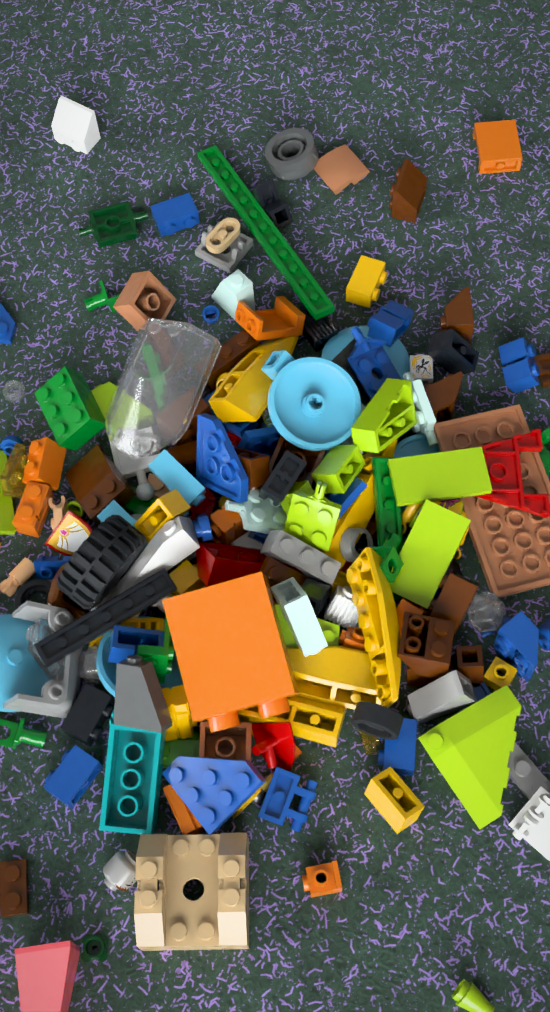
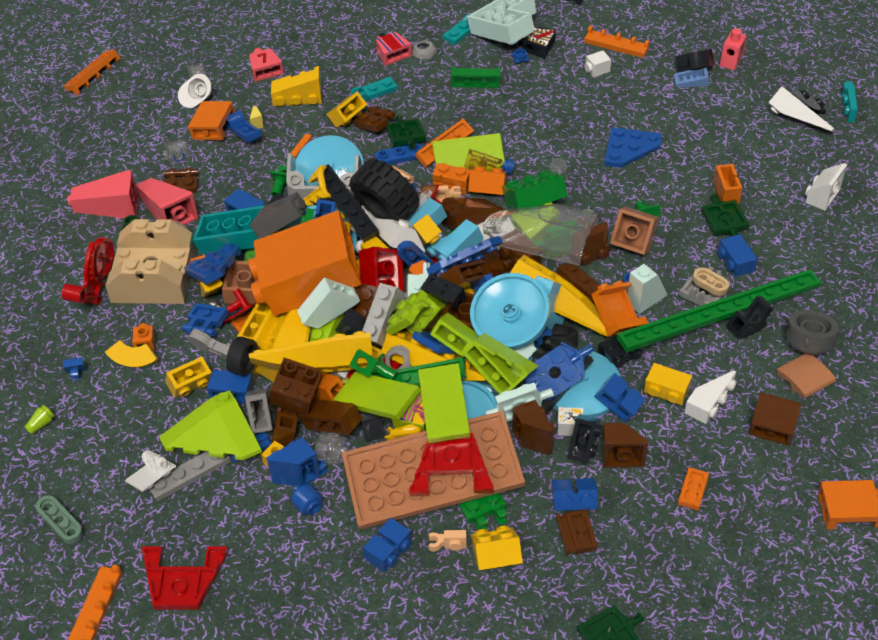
camera: 90 degrees right, 15 degrees down
none -> red piece [62,237,114,306]
none -> blue tile [63,358,87,381]
none -> yellow tile [105,340,159,368]
none -> coral slope [136,178,198,225]
none -> light grey piece [187,329,231,359]
none -> yellow piece [303,165,331,206]
none -> orange plate [678,467,709,511]
none -> white slope [684,370,737,424]
none -> orange piece [713,164,742,204]

